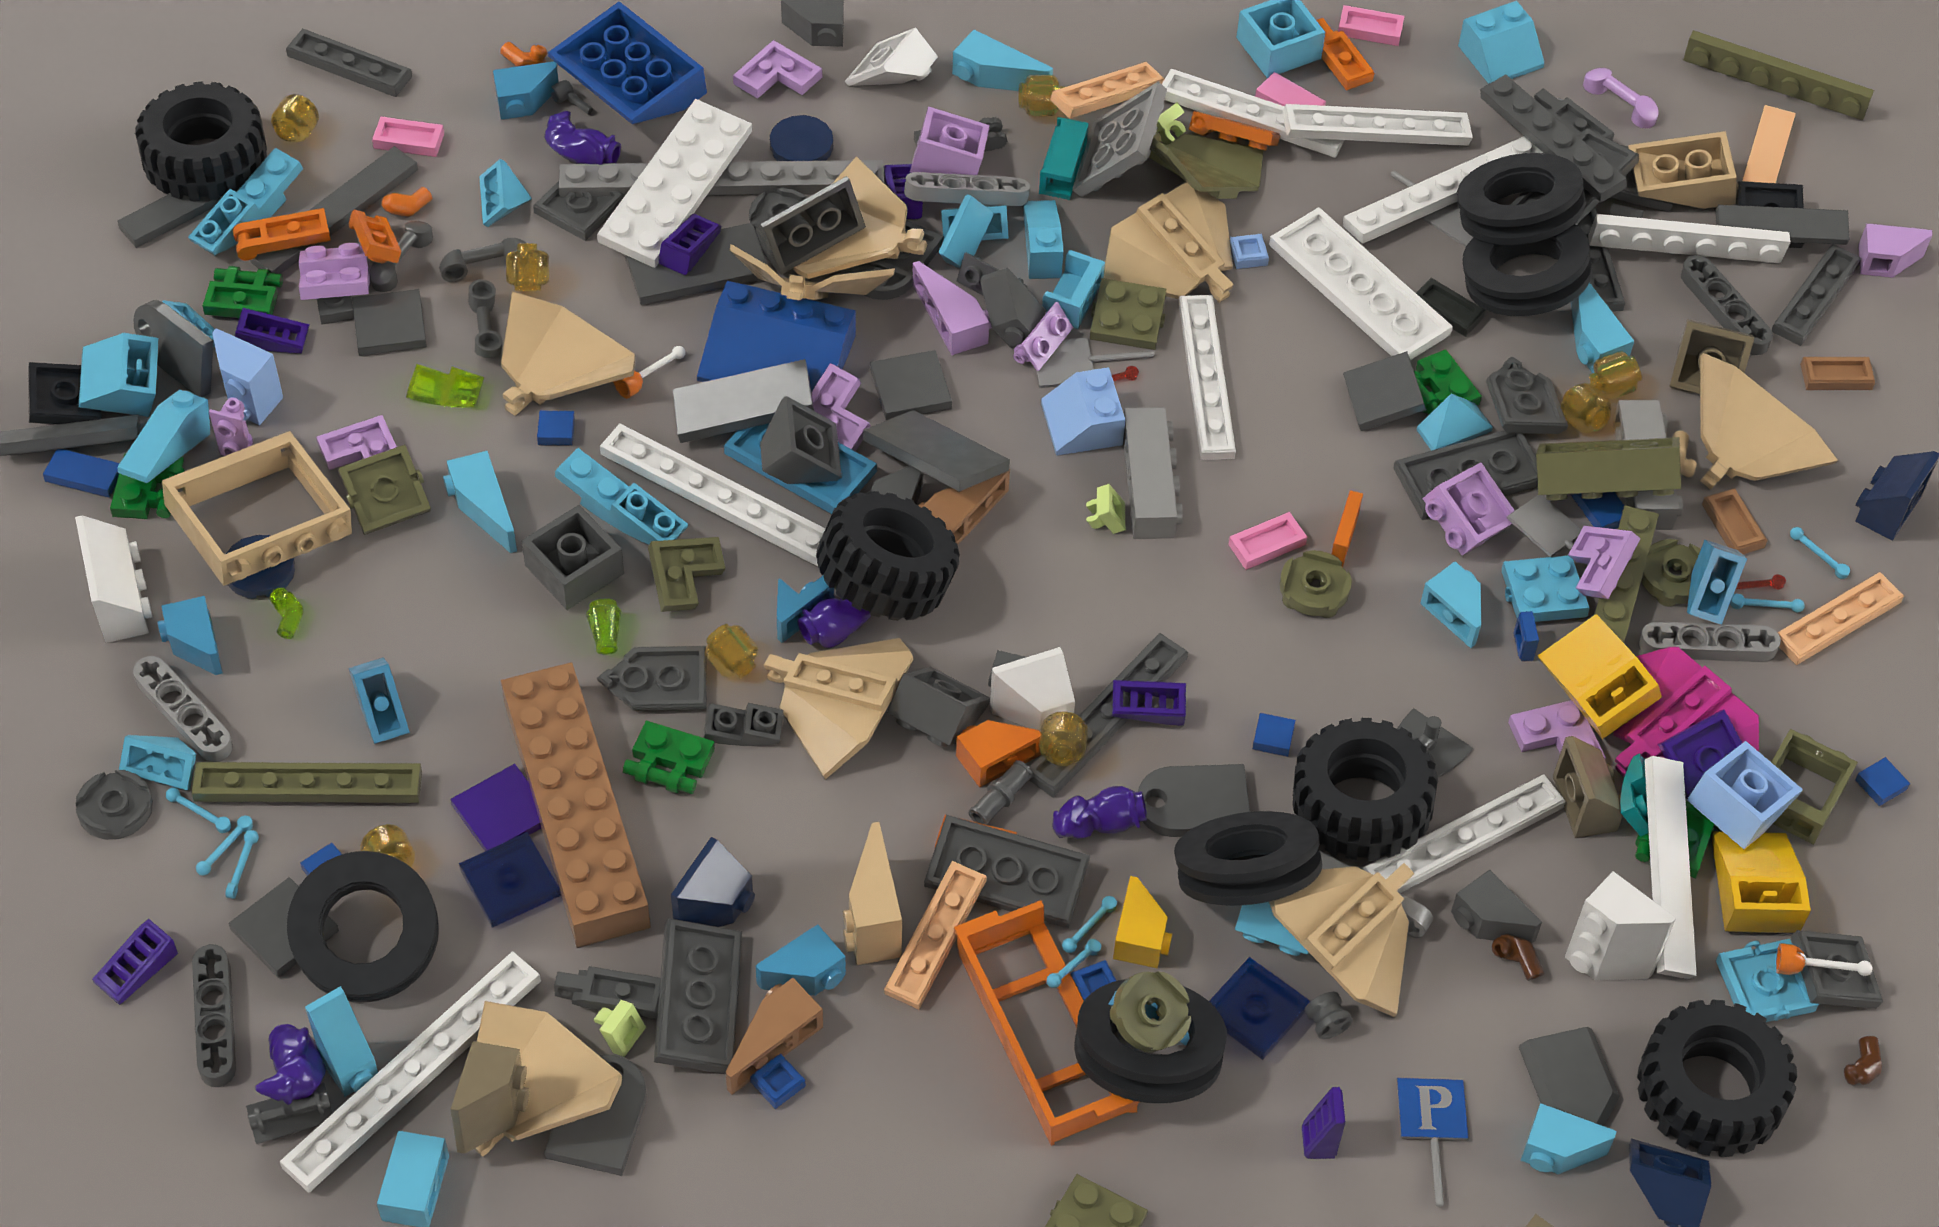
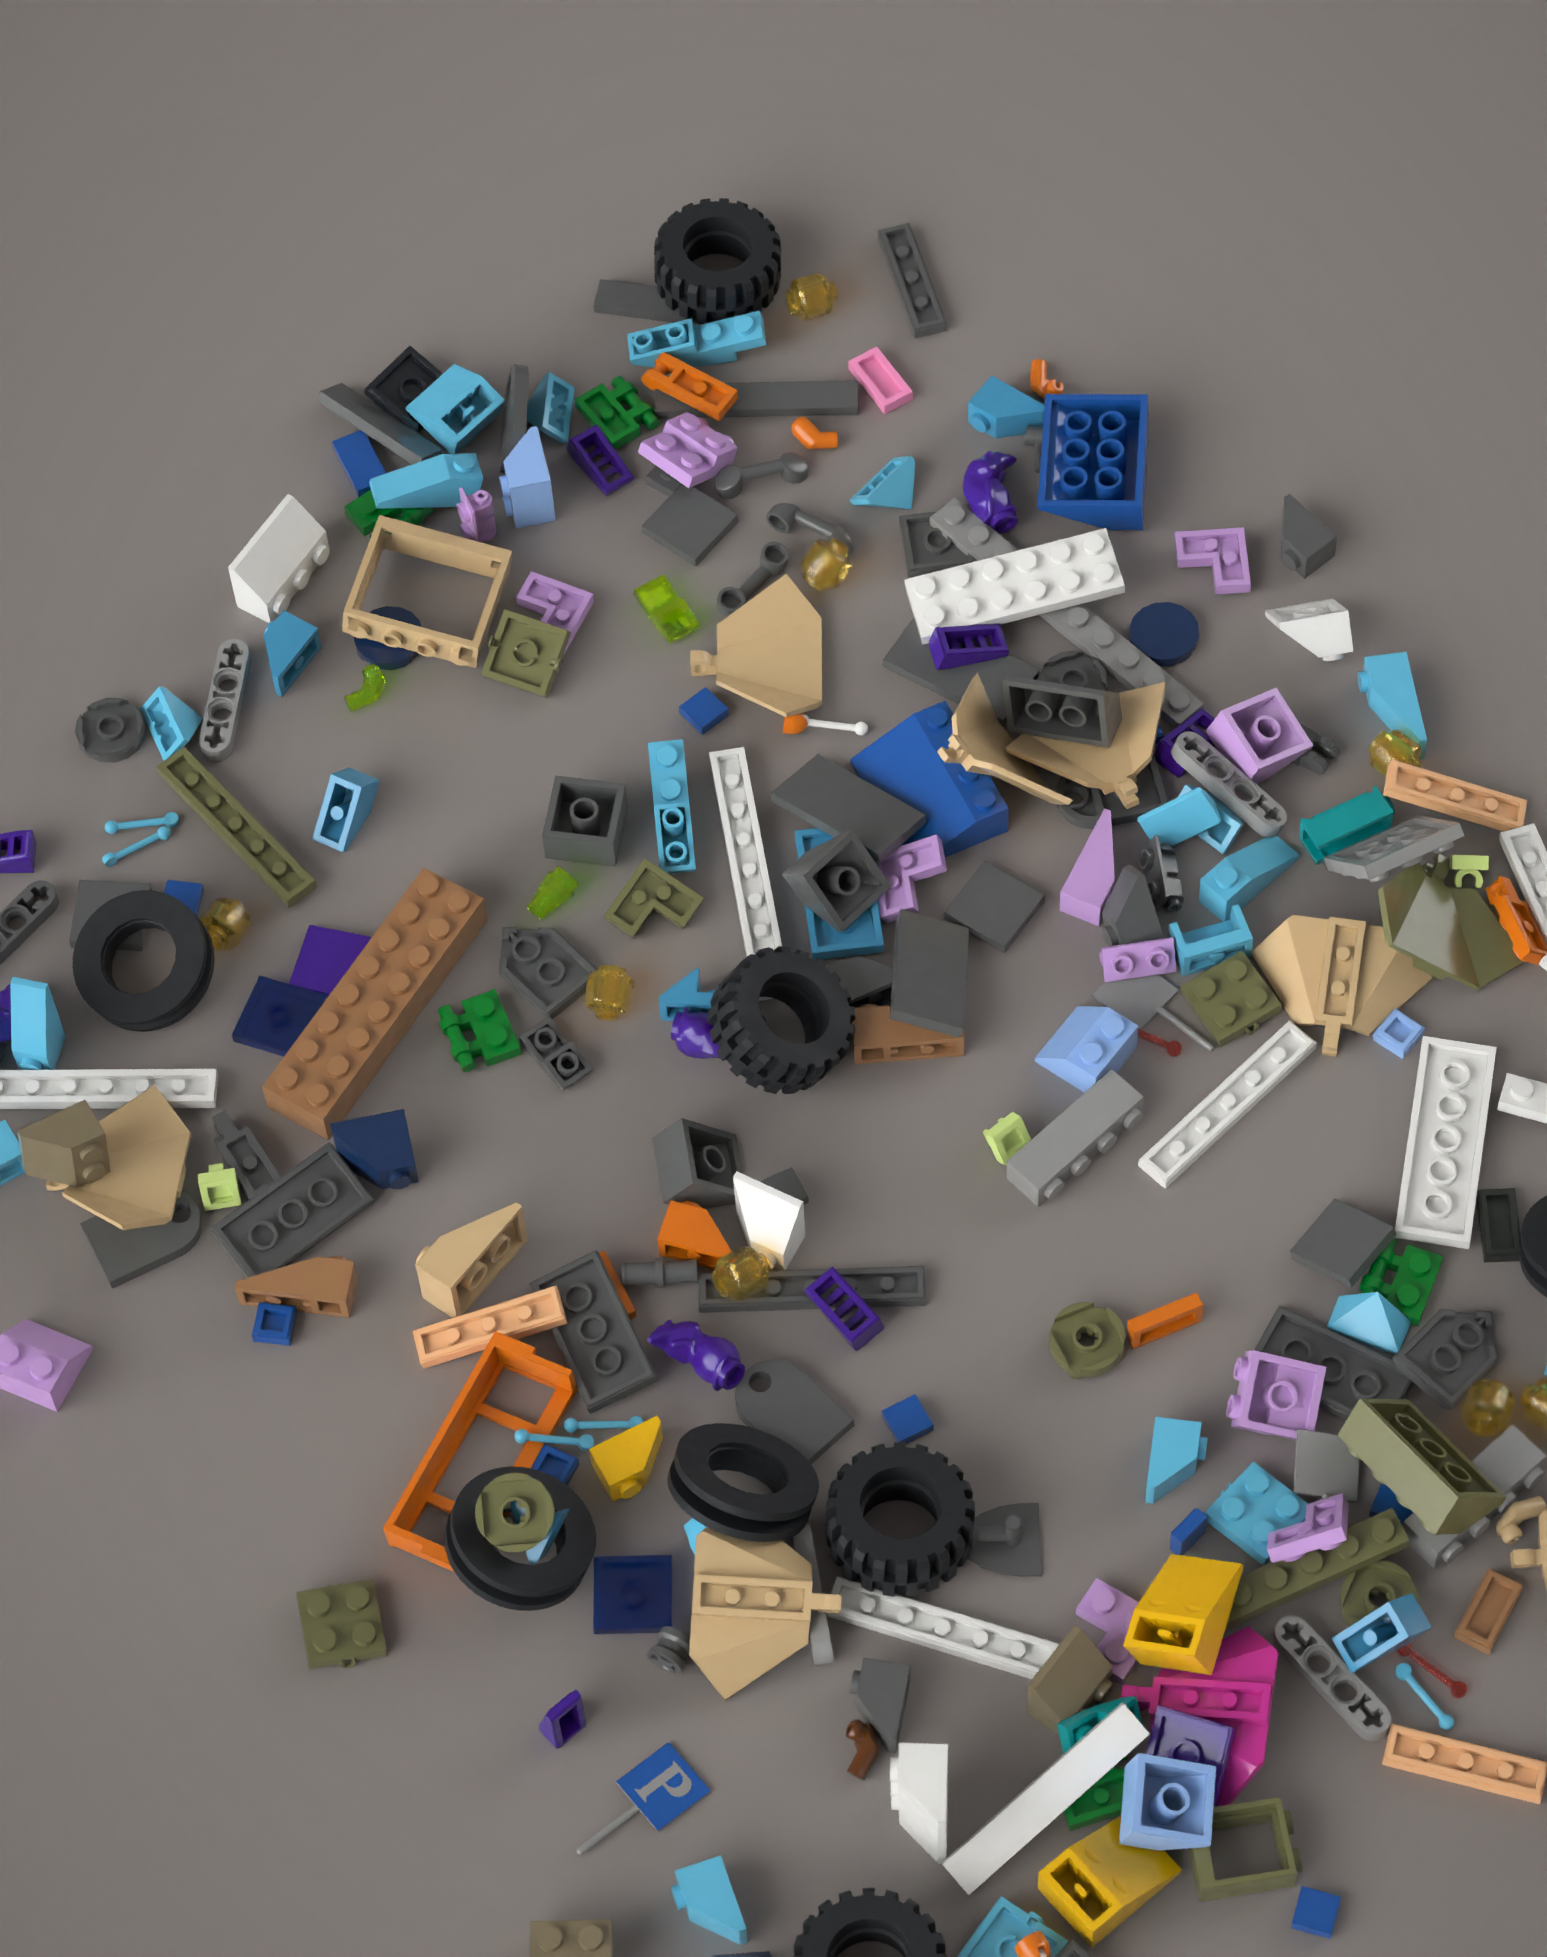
camera: 55 degrees right, 5 degrees up
medium azure hinge [166,788,231,833] -> none
orange plate [349,209,401,264] -> none
medium azure slope [443,451,517,553] -> none
dark azure slope [756,924,846,996] -> none
tan panel [764,638,914,780] -> none
bright pink tile [1228,512,1307,570] -> none
dark grey tile [1519,1027,1620,1126] -> none
medium azure hinge [1790,527,1850,579] -> none

